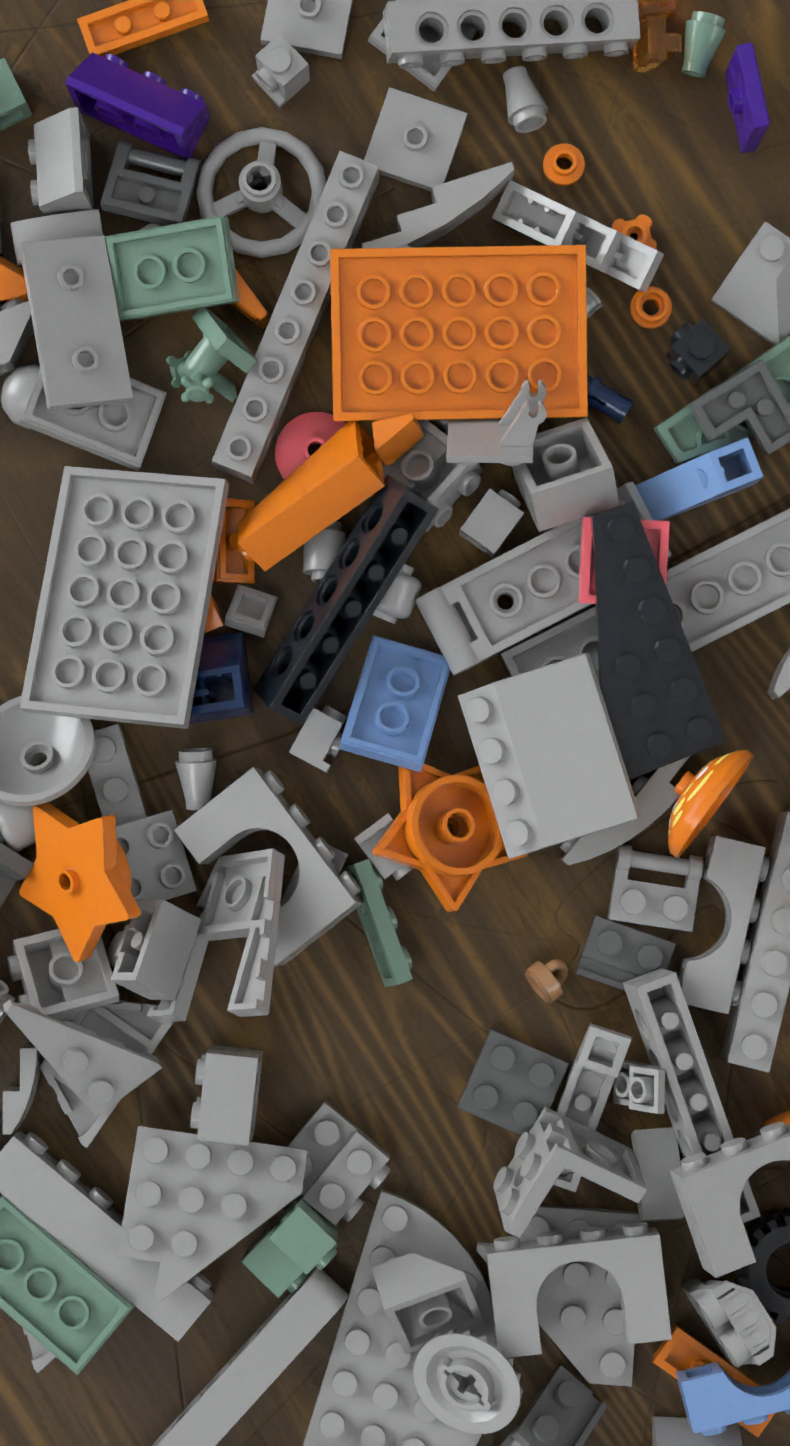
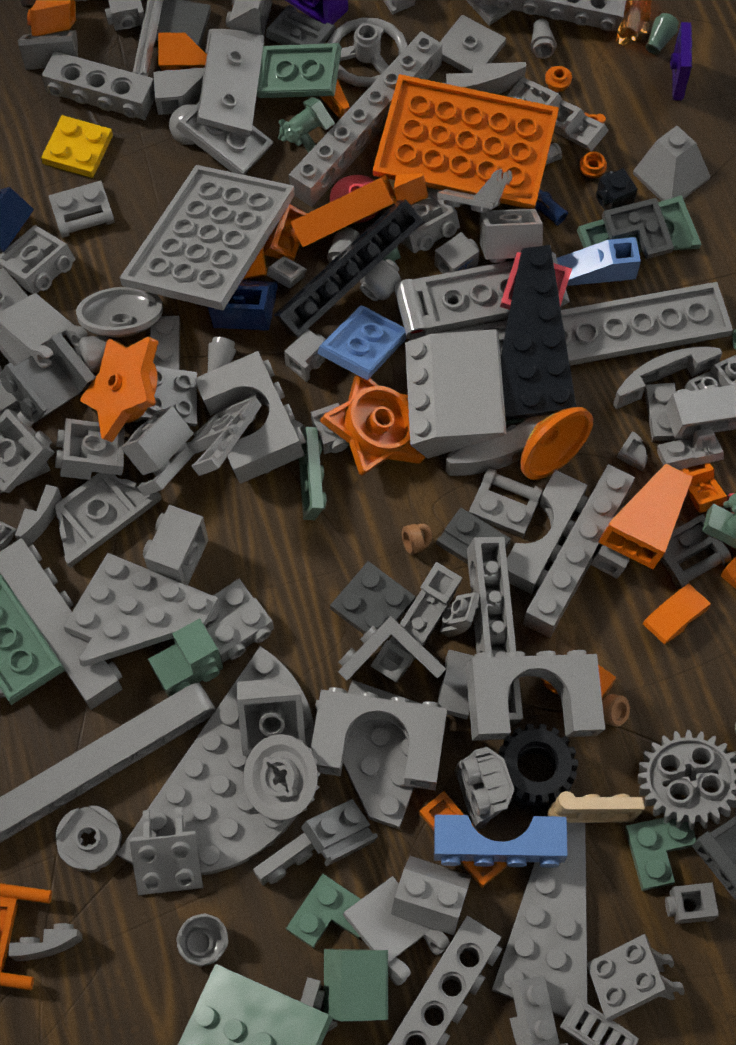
camera: 15 degrees right, 20 degrees down
light grey wing [3,999,162,1117] -> none

